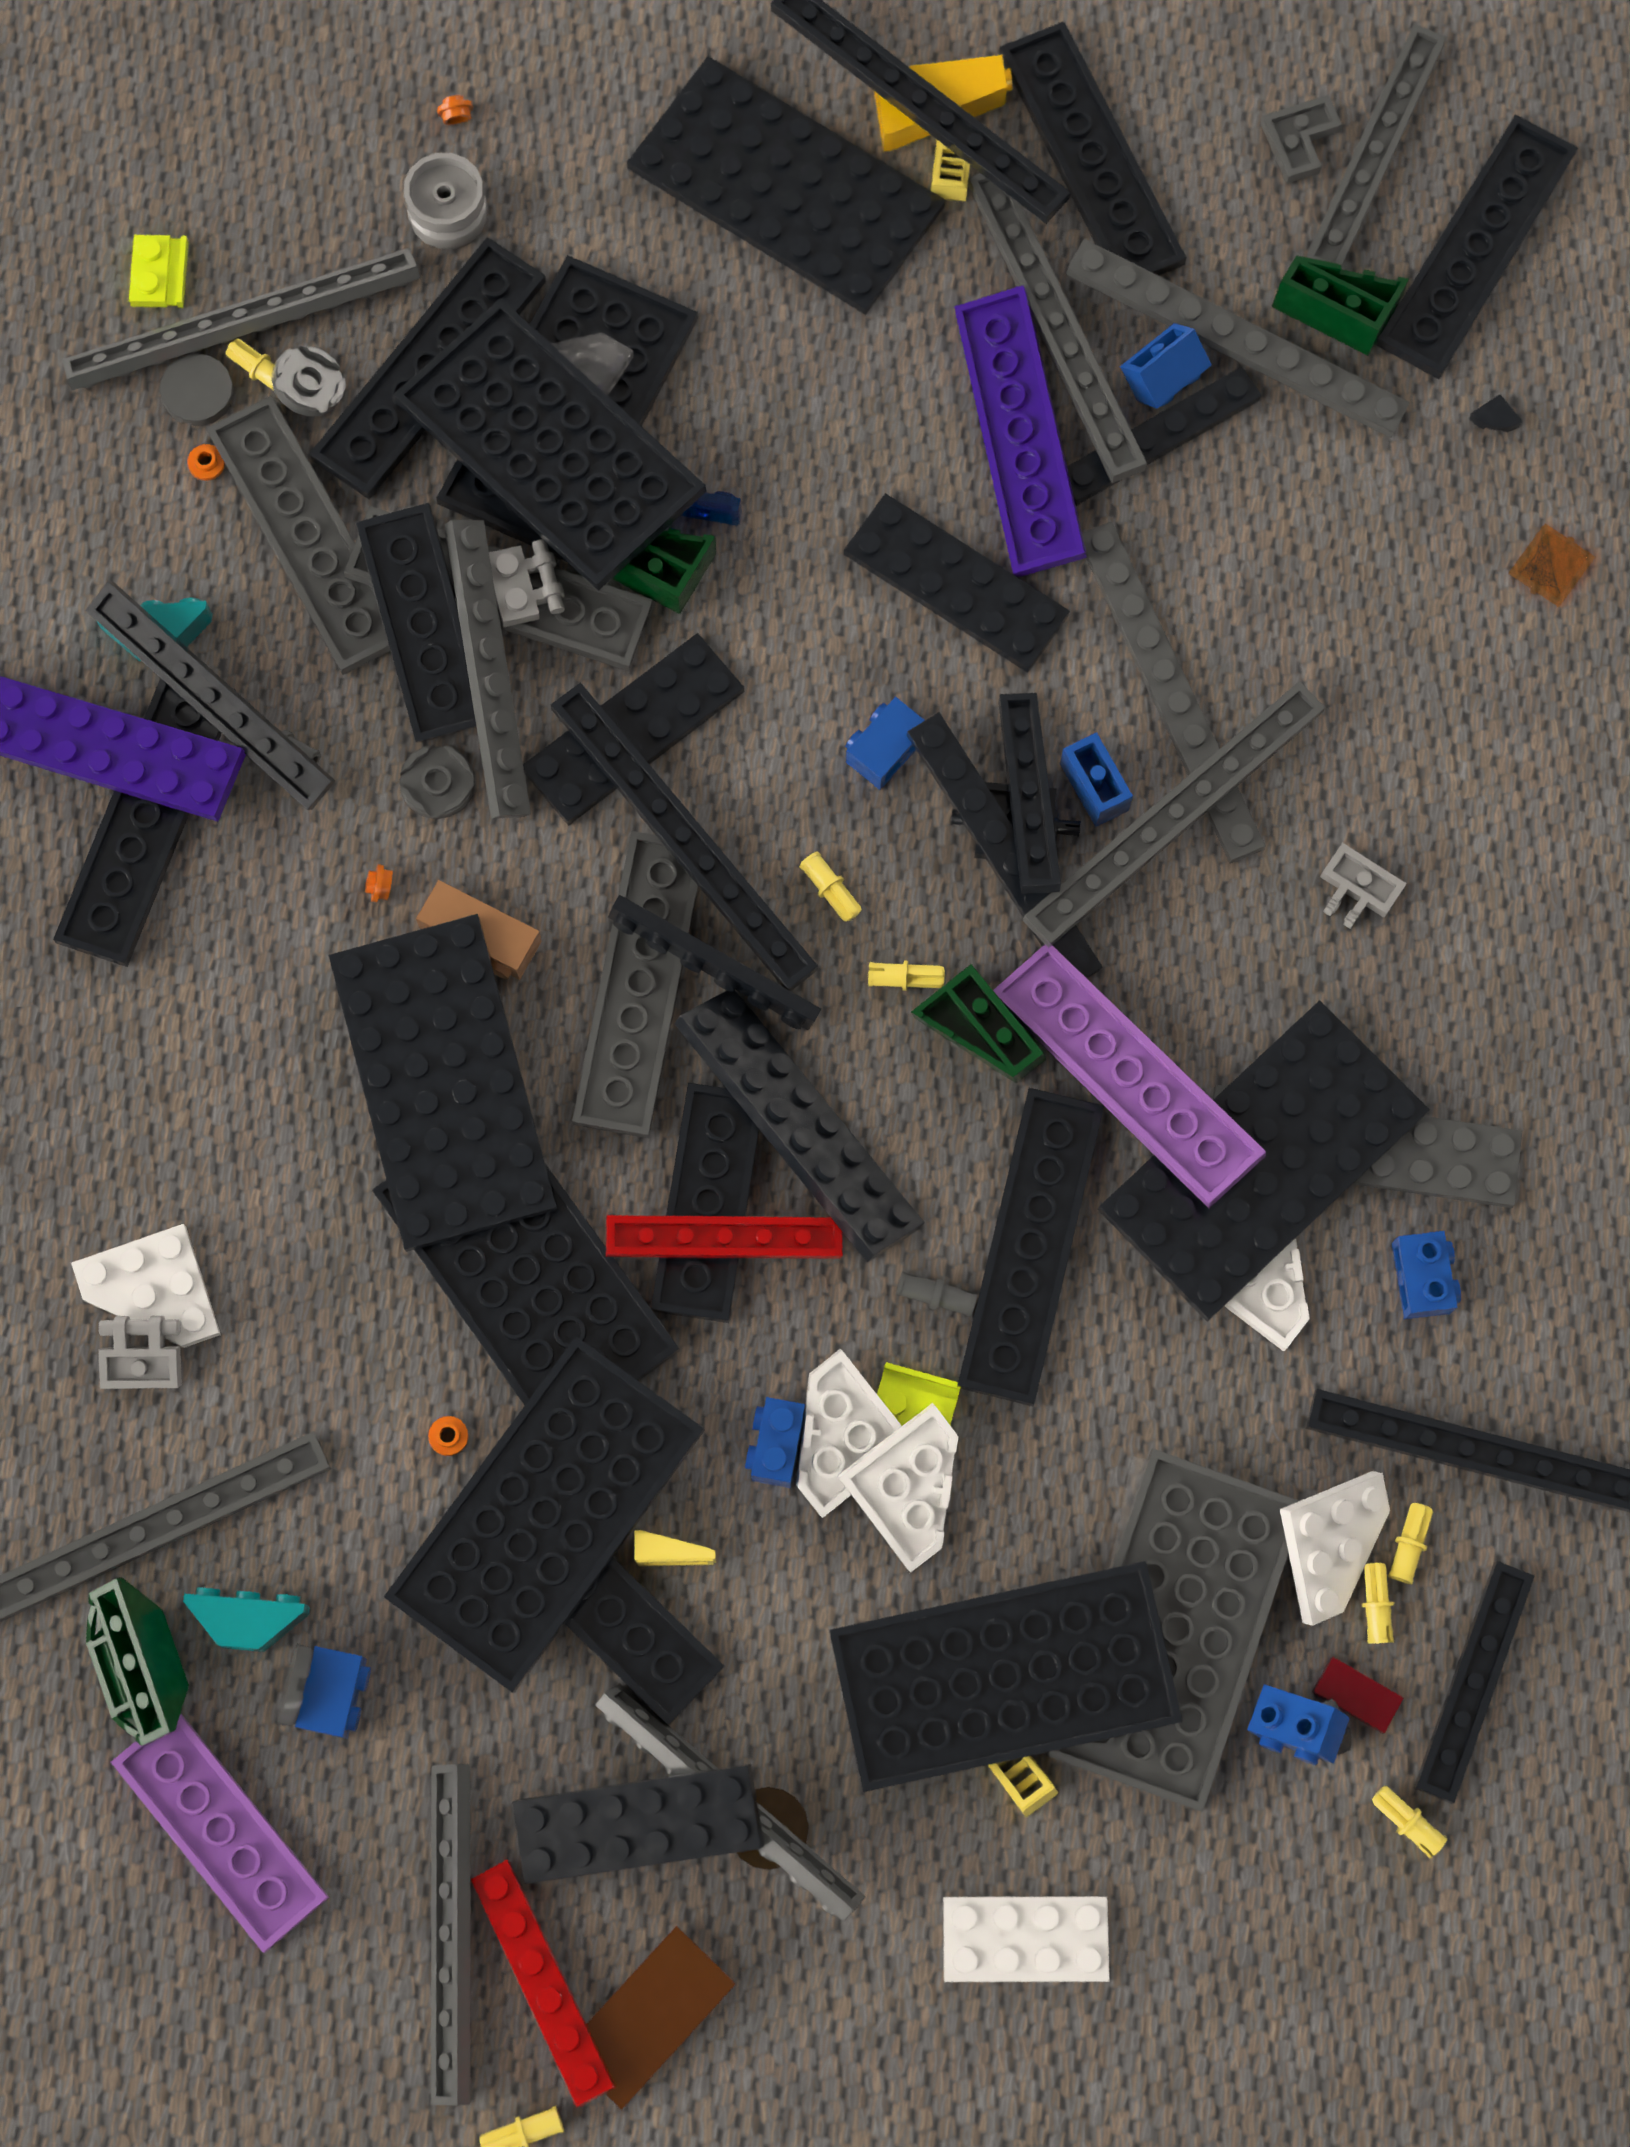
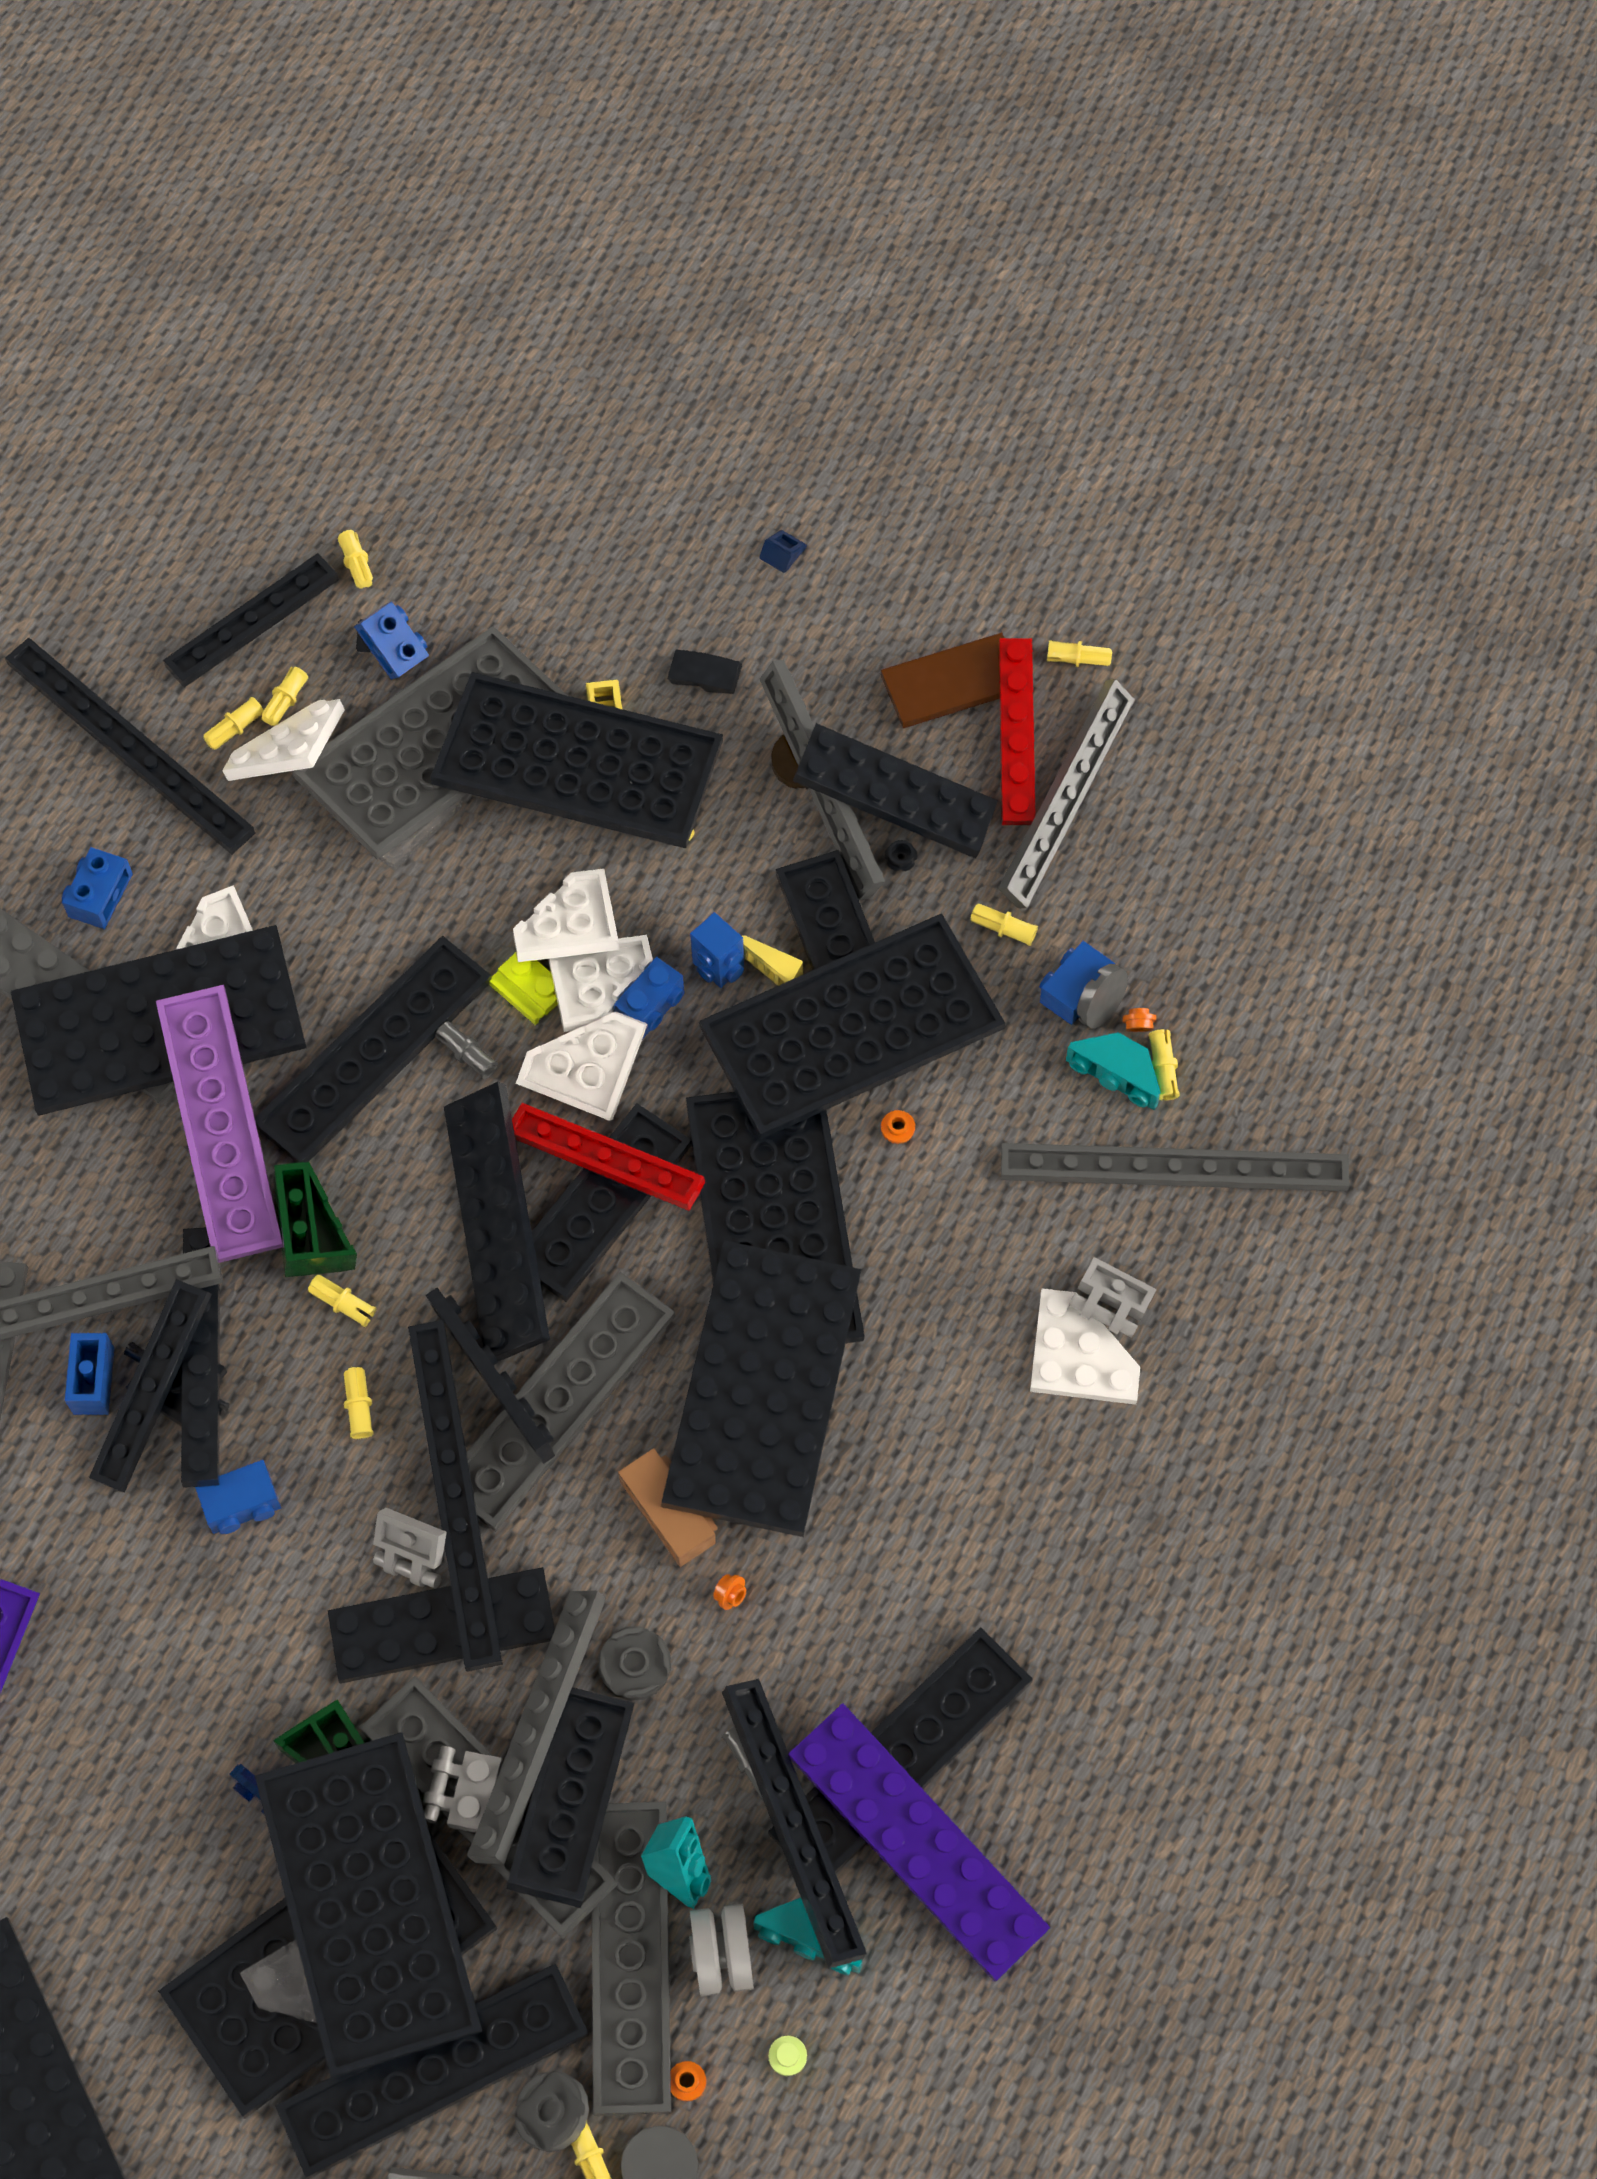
camera: 150 degrees left, 10 degrees down
dark green wedge [86,1577,189,1746] -> none
medium lavender plate [111,1714,330,1953] -> none
black plate [844,493,1070,673] -> none
white plate [943,1897,1109,1982] -> none
dark red tile [1312,1657,1404,1734] -> none
none -> light grey plate [373,1508,446,1589]
none -> white plate [516,1012,647,1121]
none -> teal slope [641,1816,711,1909]
none -> black slope [667,649,742,694]
none -> light grey wheel [689,1903,754,1997]
none -> blue brick [690,912,745,988]
none -> dark blue slope [759,530,807,573]
none -> yellowish green plate [769,2036,807,2076]
none -> black plate [885,840,917,871]
none -> light yellow axle [970,904,1038,946]
none -> orange plate [1122,1008,1156,1032]
none -> light yellow pin [1149,1029,1180,1100]

